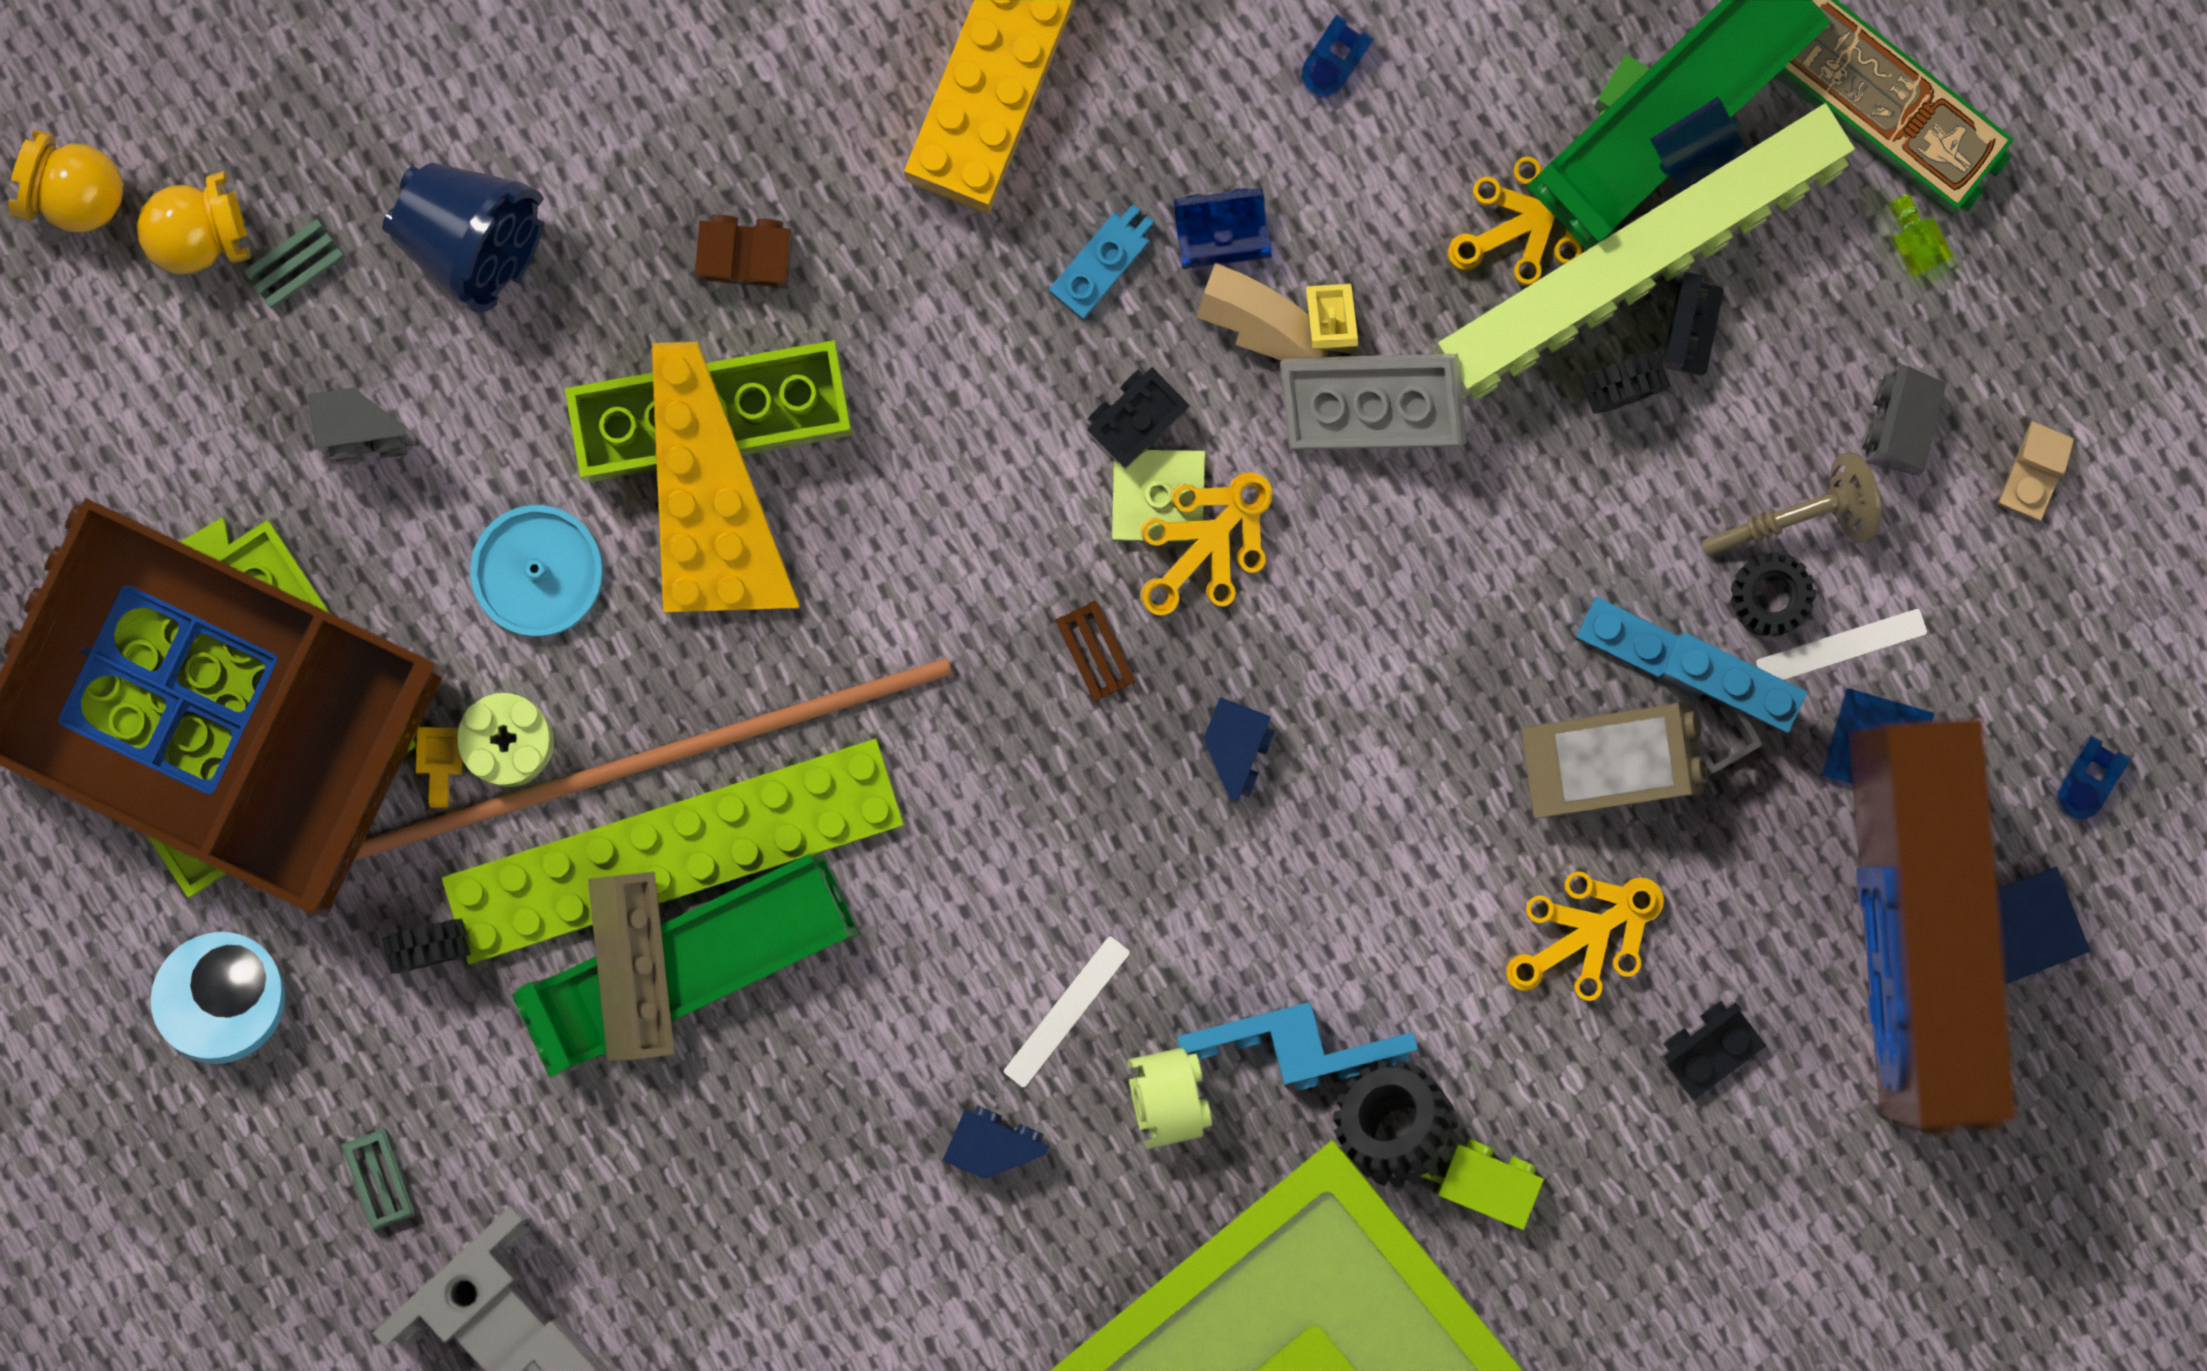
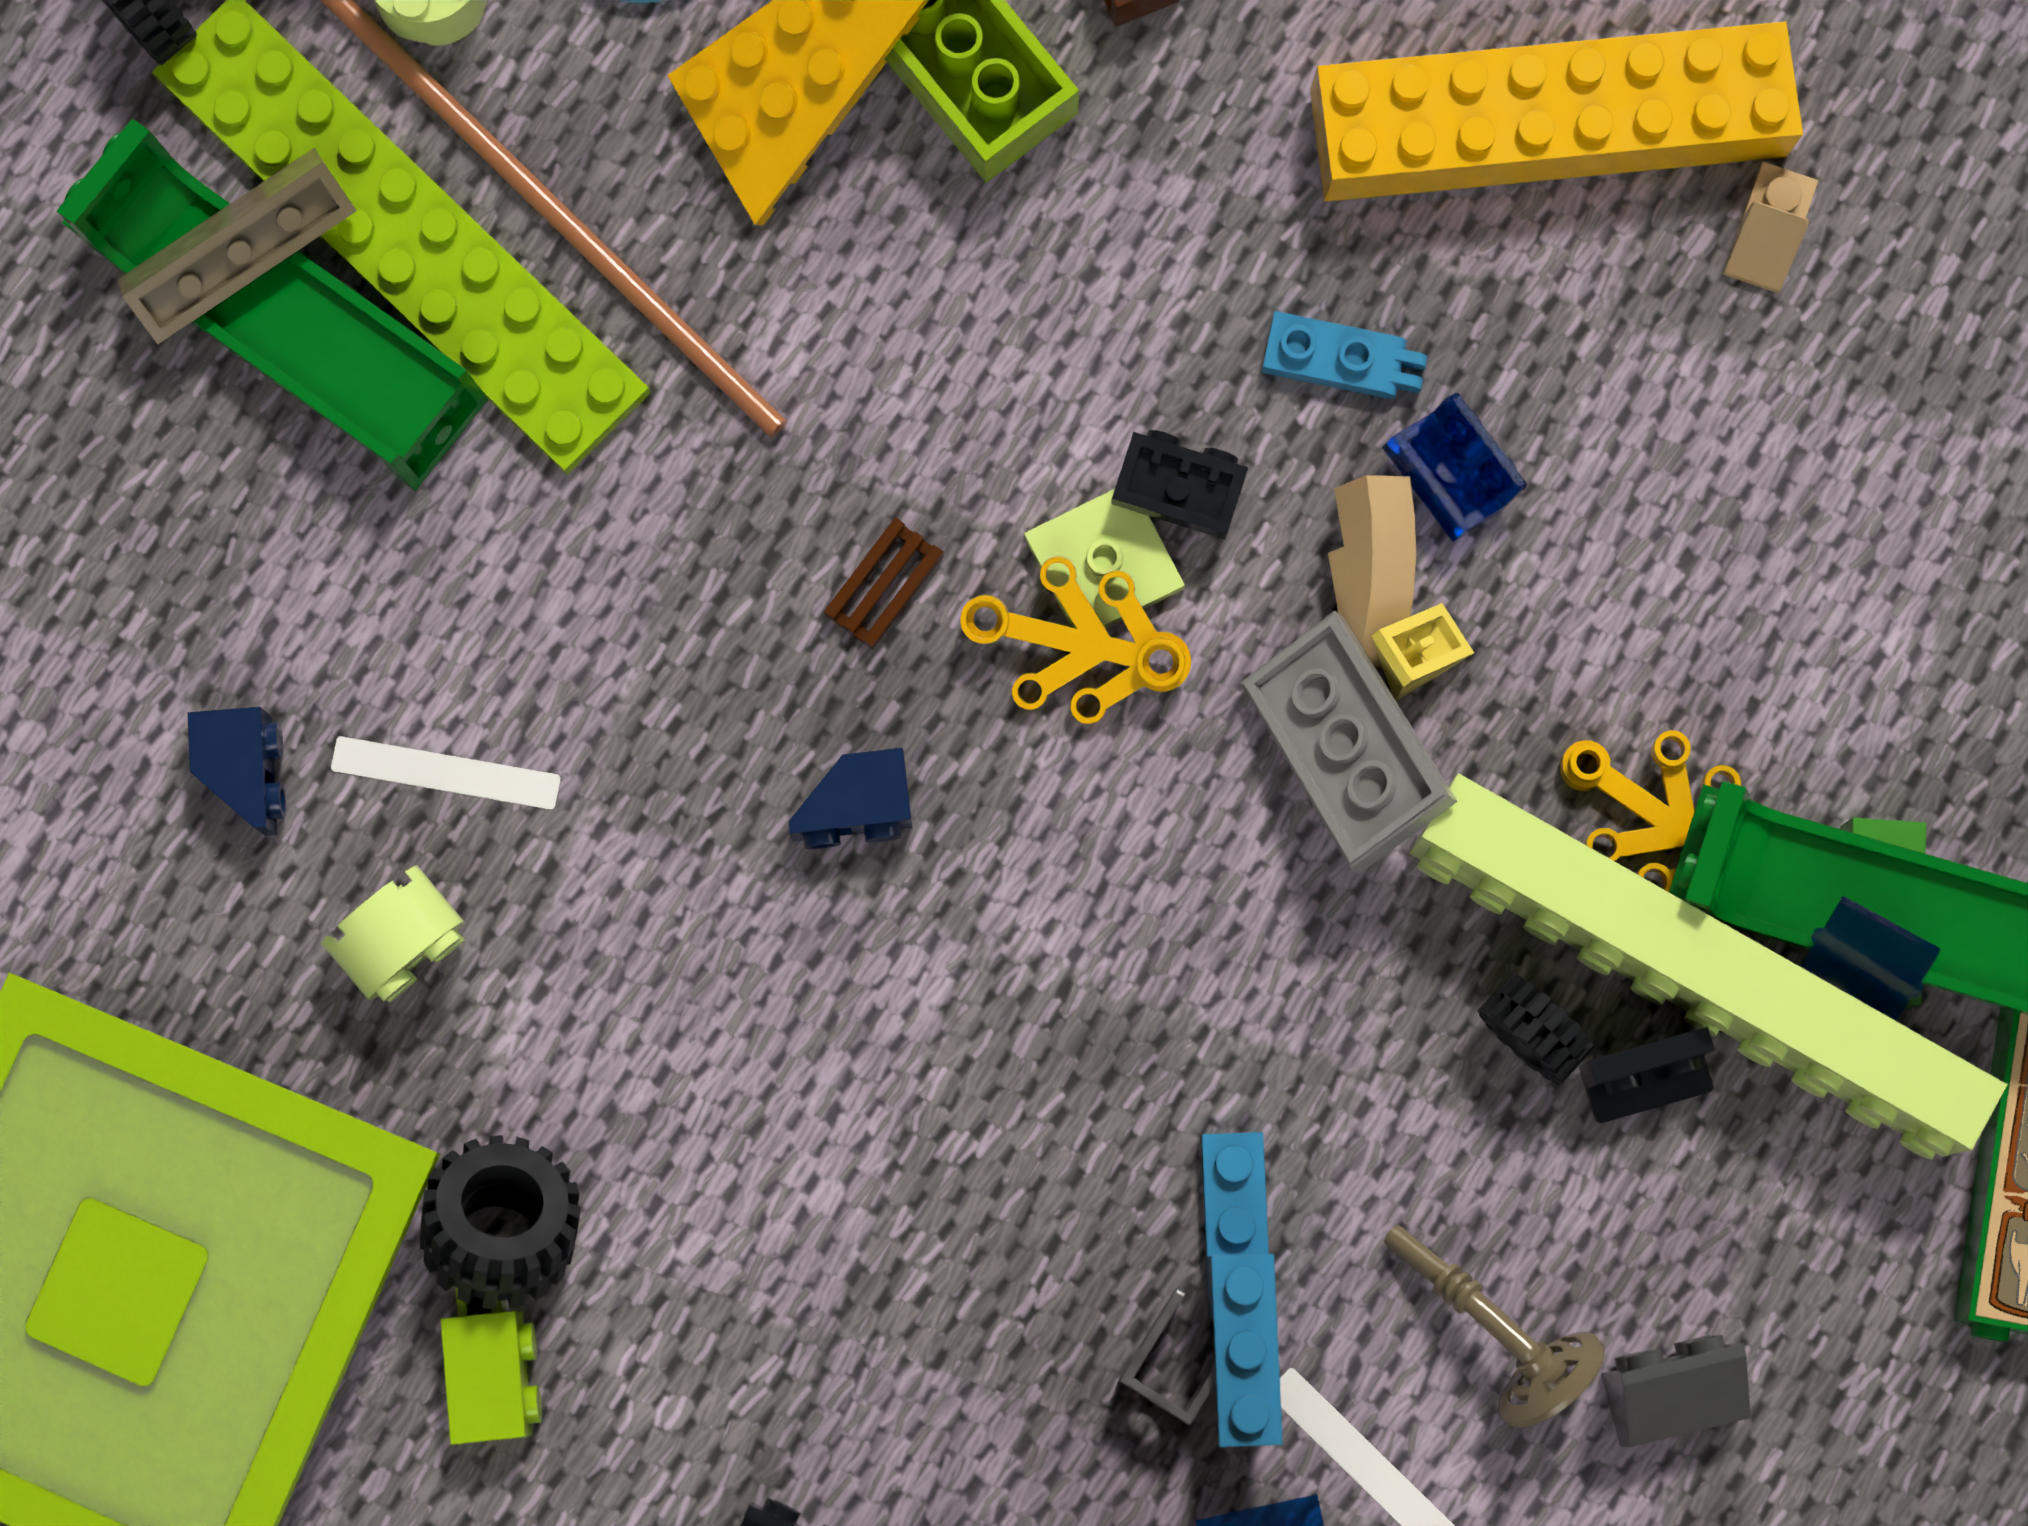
camera: 60 degrees right, 5 degrees down
dark azure bracket [1177,1002,1418,1091] -> none
clear blue plate [1301,14,1375,98] -> none
yellow plant [1505,871,1664,1001] -> none
panel [1521,703,1708,818] -> none
black tyre [1730,552,1816,636] -> none
clear neon green plate [1888,193,1954,278] -> none

